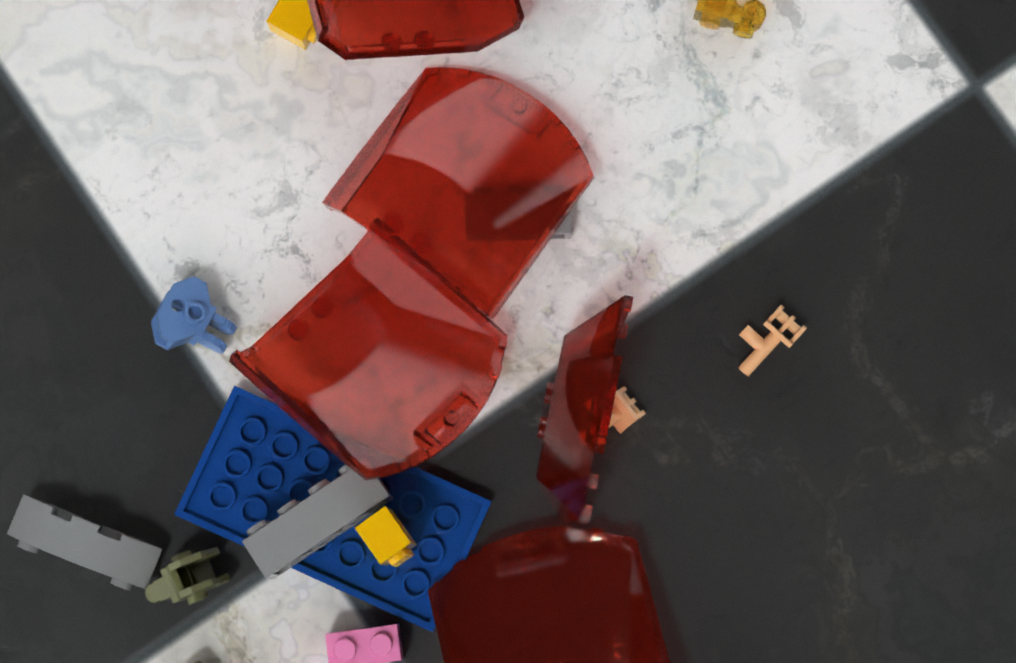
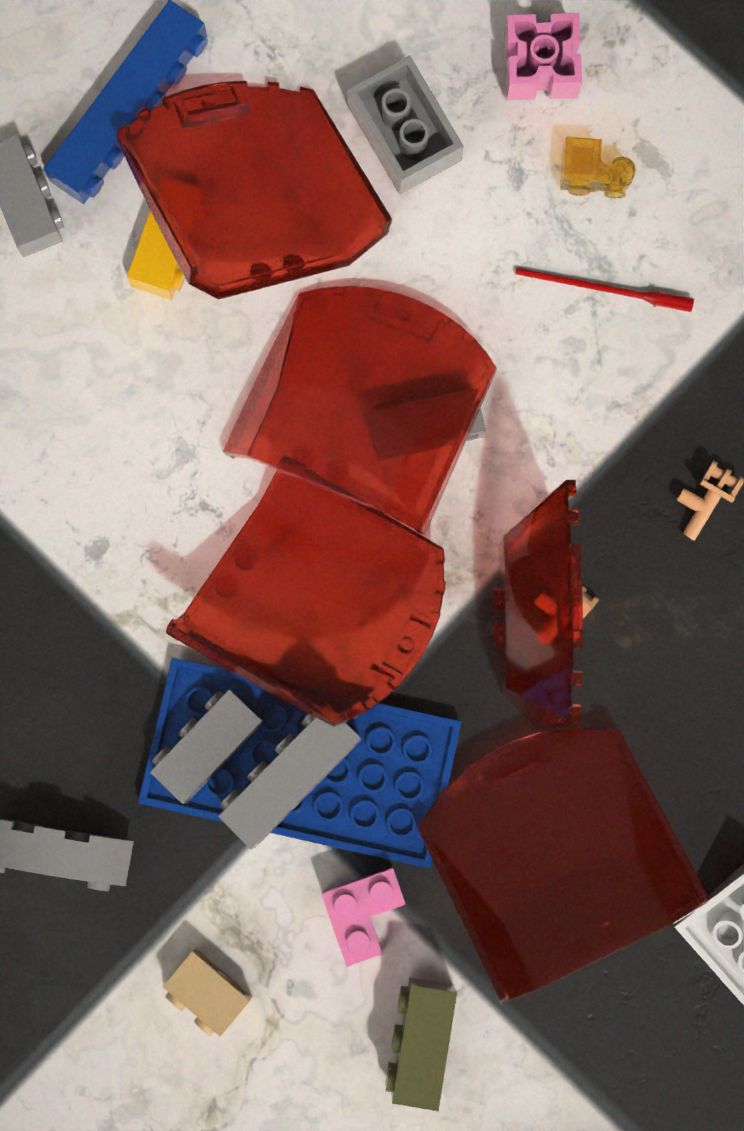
camera: 15 degrees left, 0 degrees up
olive hinge [144,546,231,605] -> none
medium blue hinge [151,276,237,354] -> none
yellow brick [355,506,417,567] -> none
none -> light grey brick [150,690,264,804]
none -> red piece [515,267,694,312]

